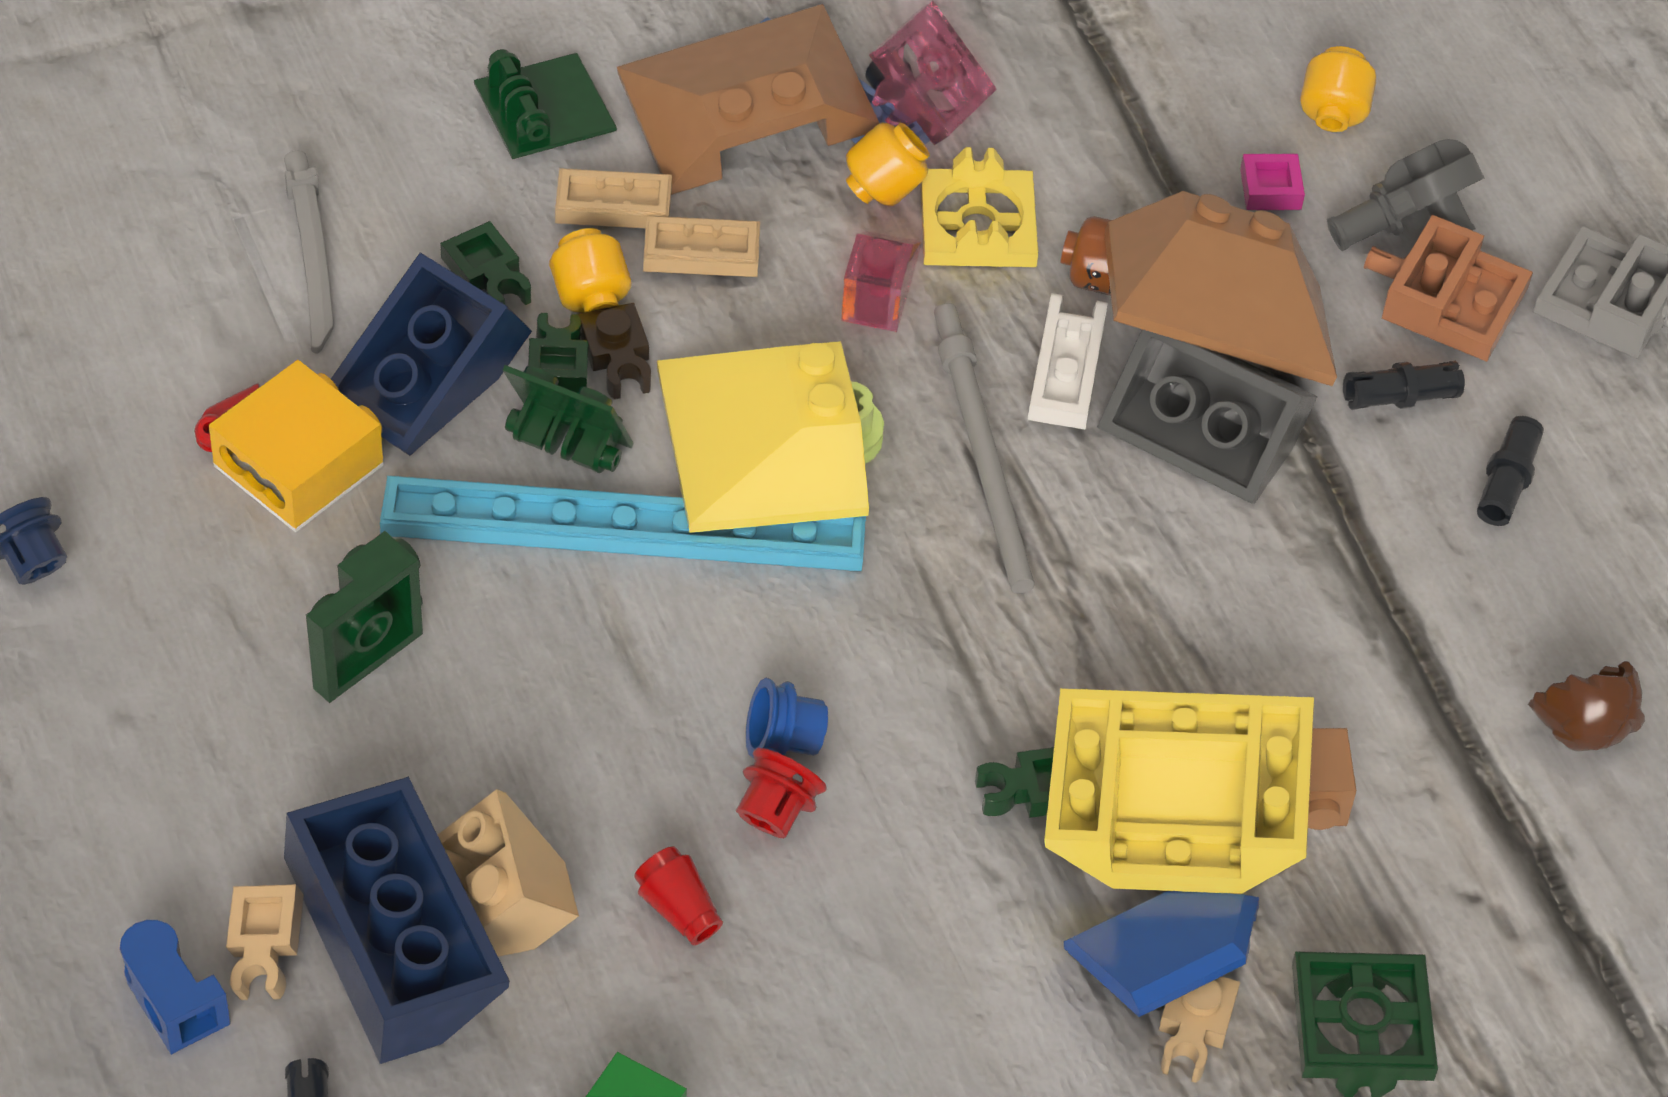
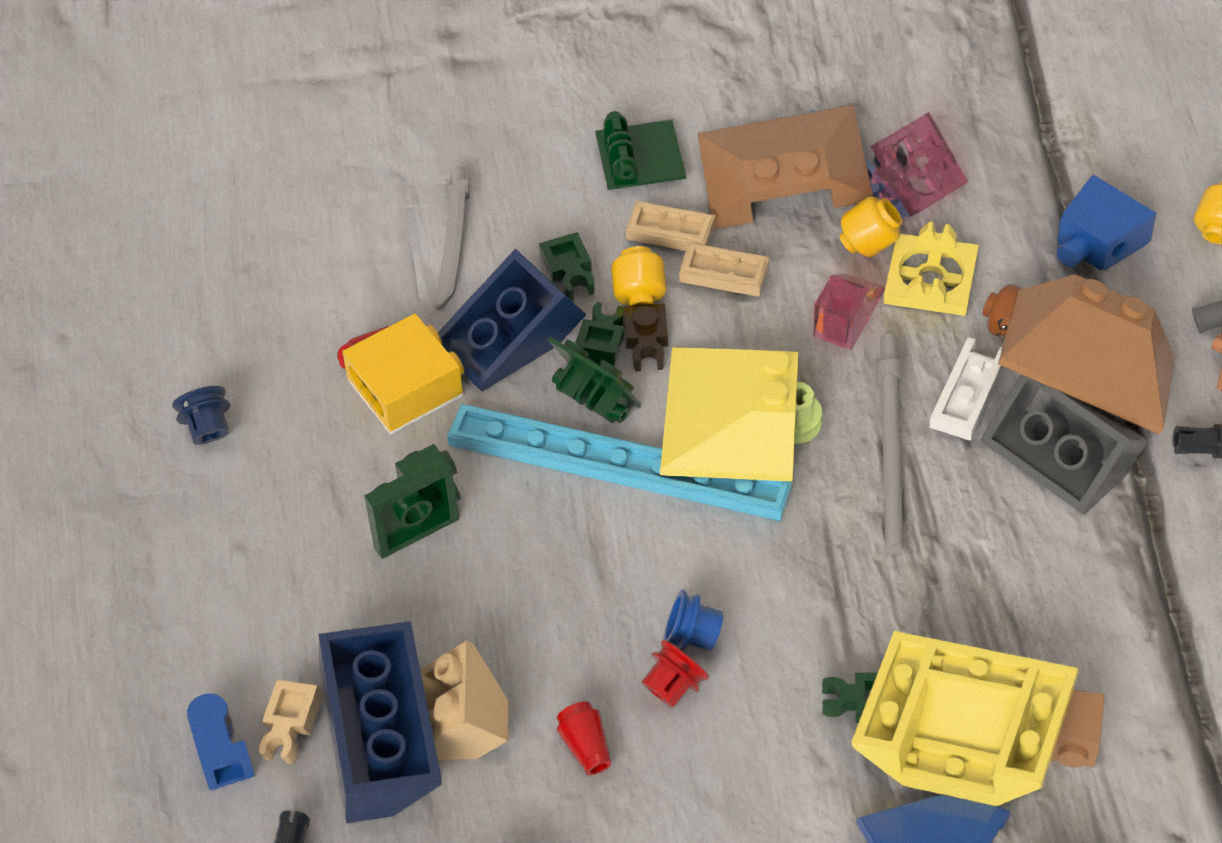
camera: 20 degrees right, 0 degrees up
dark pink plate [1240,154,1305,210] -> none
none -> blue torso [1057,174,1157,270]

